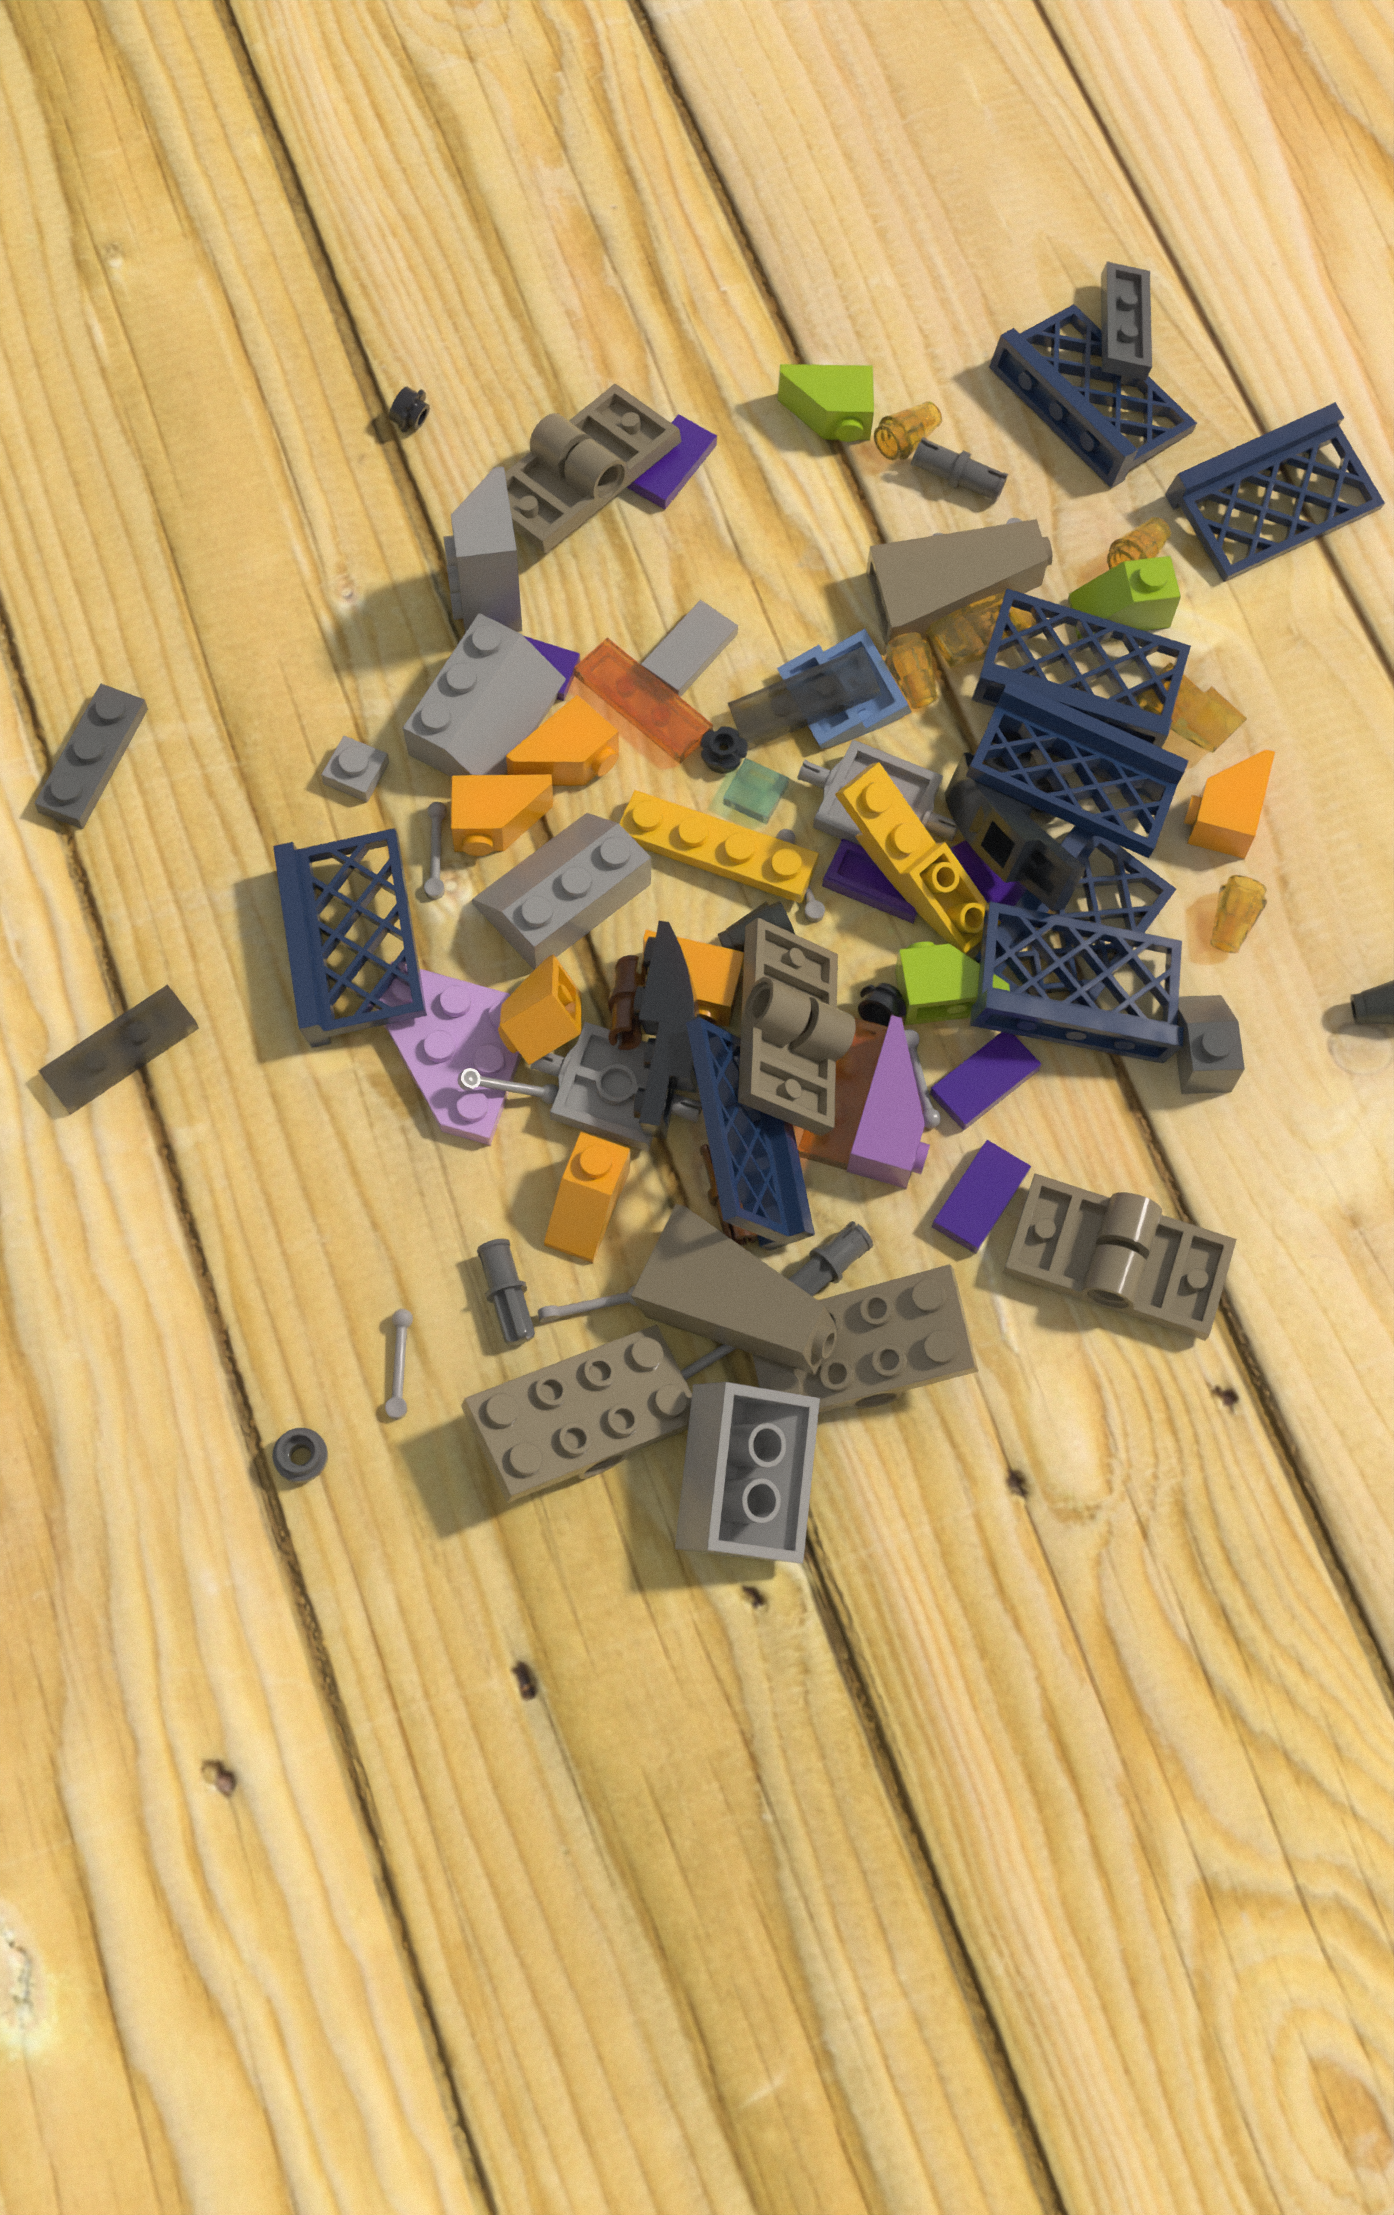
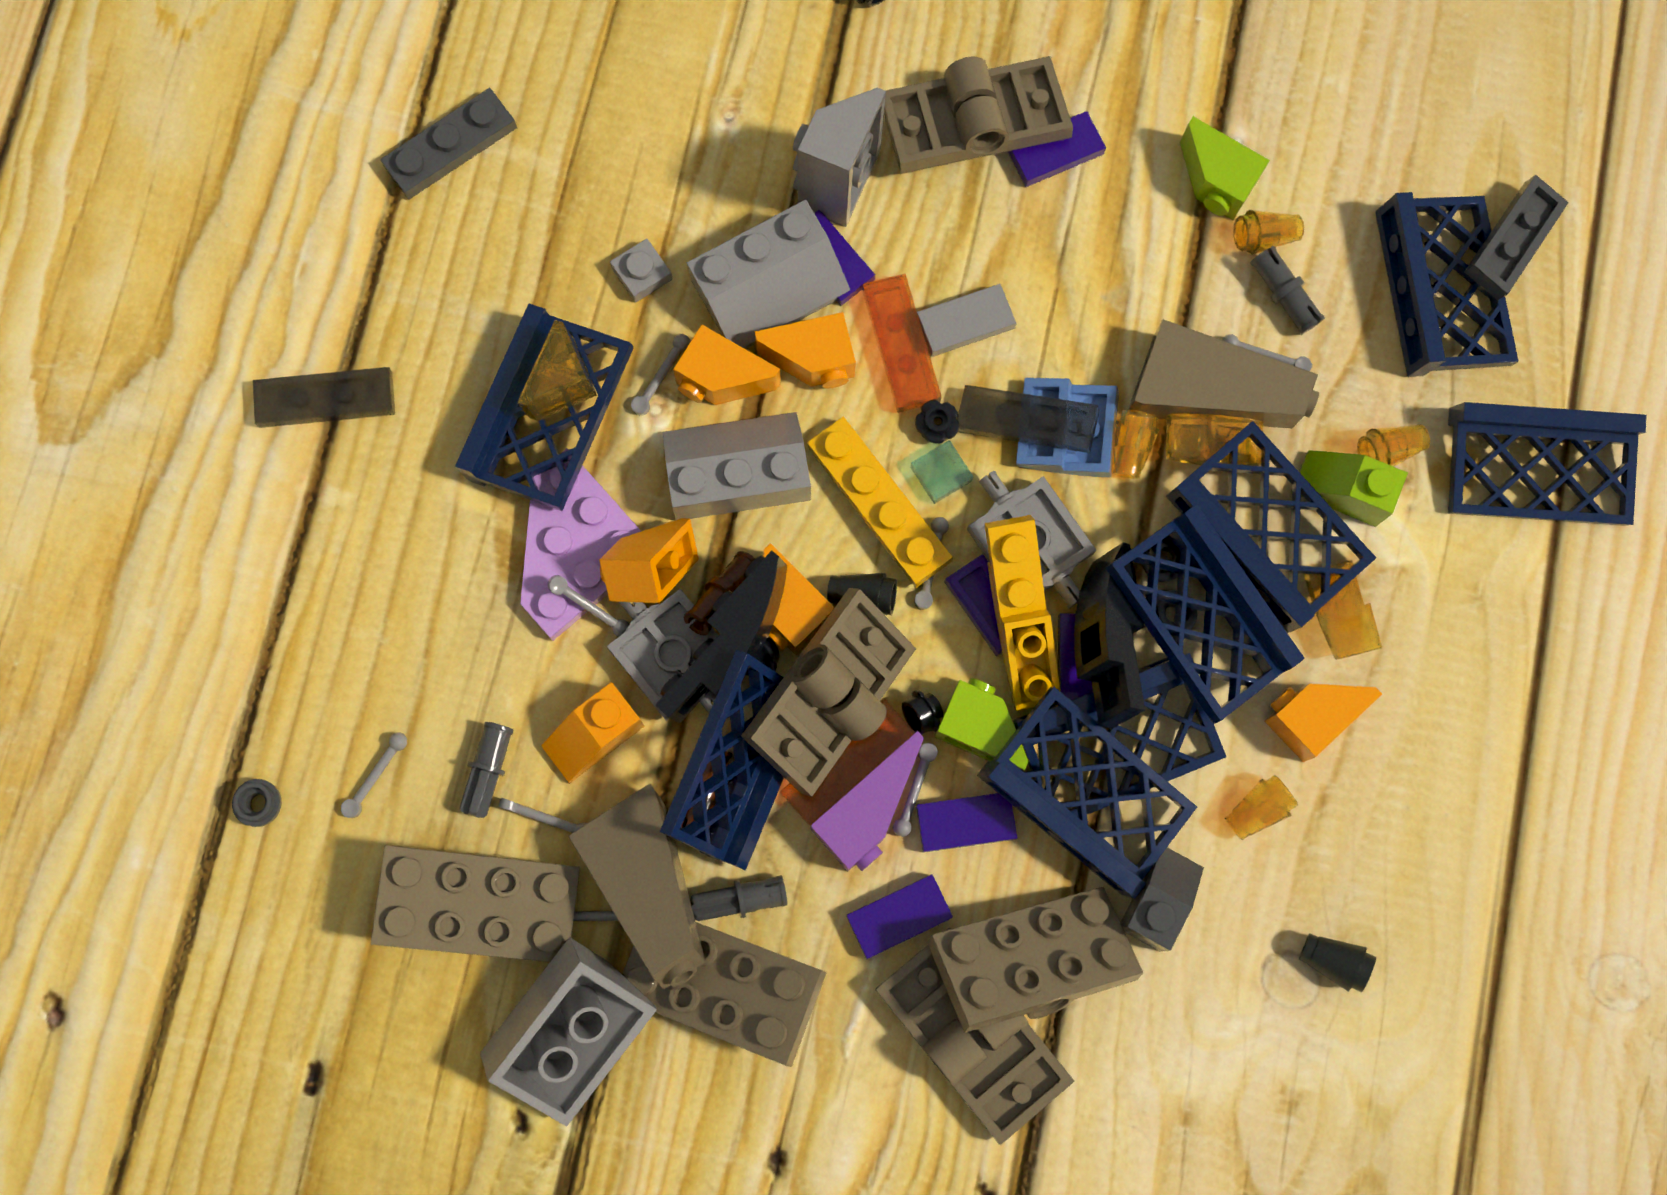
camera: 30 degrees right, 10 degrees up
none -> clear yellow slope [517,320,597,421]
none -> dark tan plate [927,887,1143,1033]

